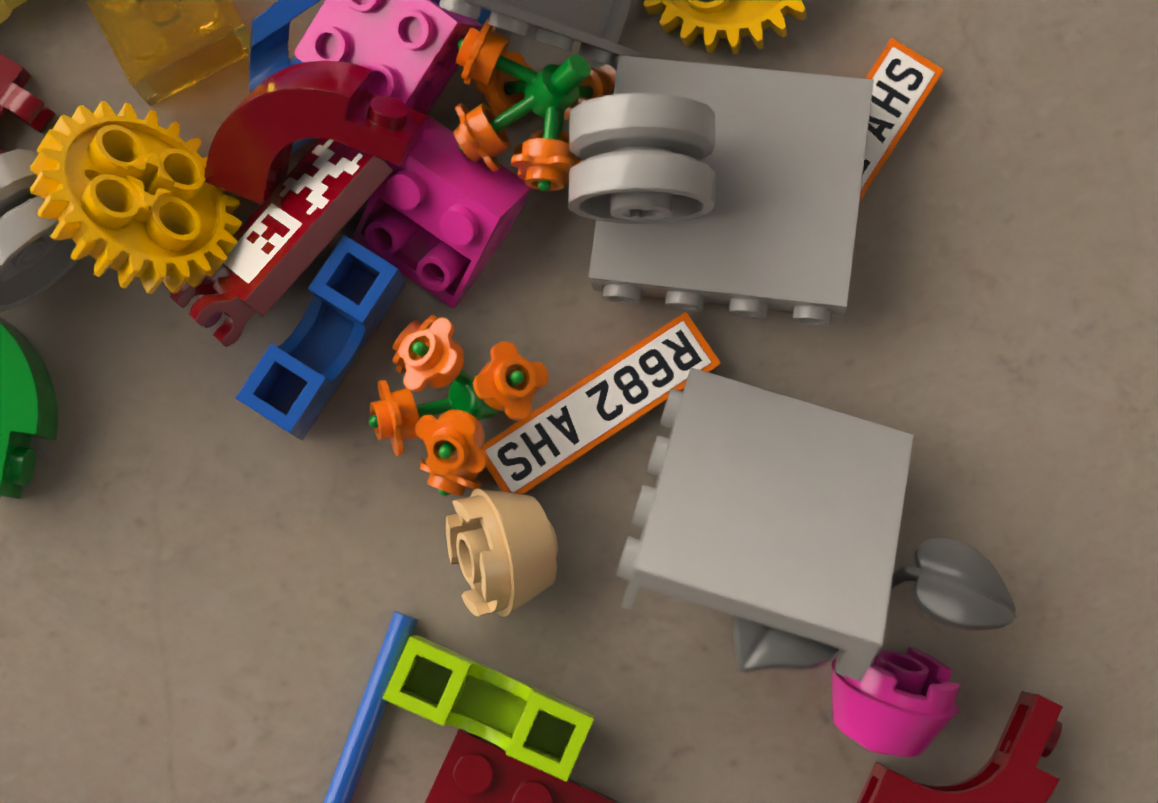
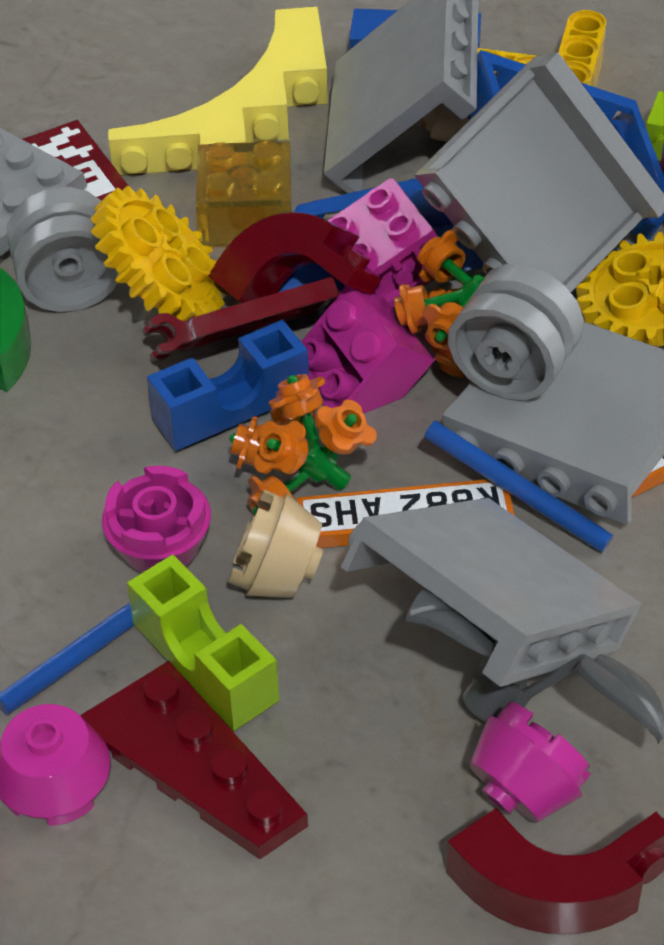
camera: 30 degrees right, 35 degrees down
none -> dark pink cone [102,466,211,573]
none -> blue bar [424,420,614,553]

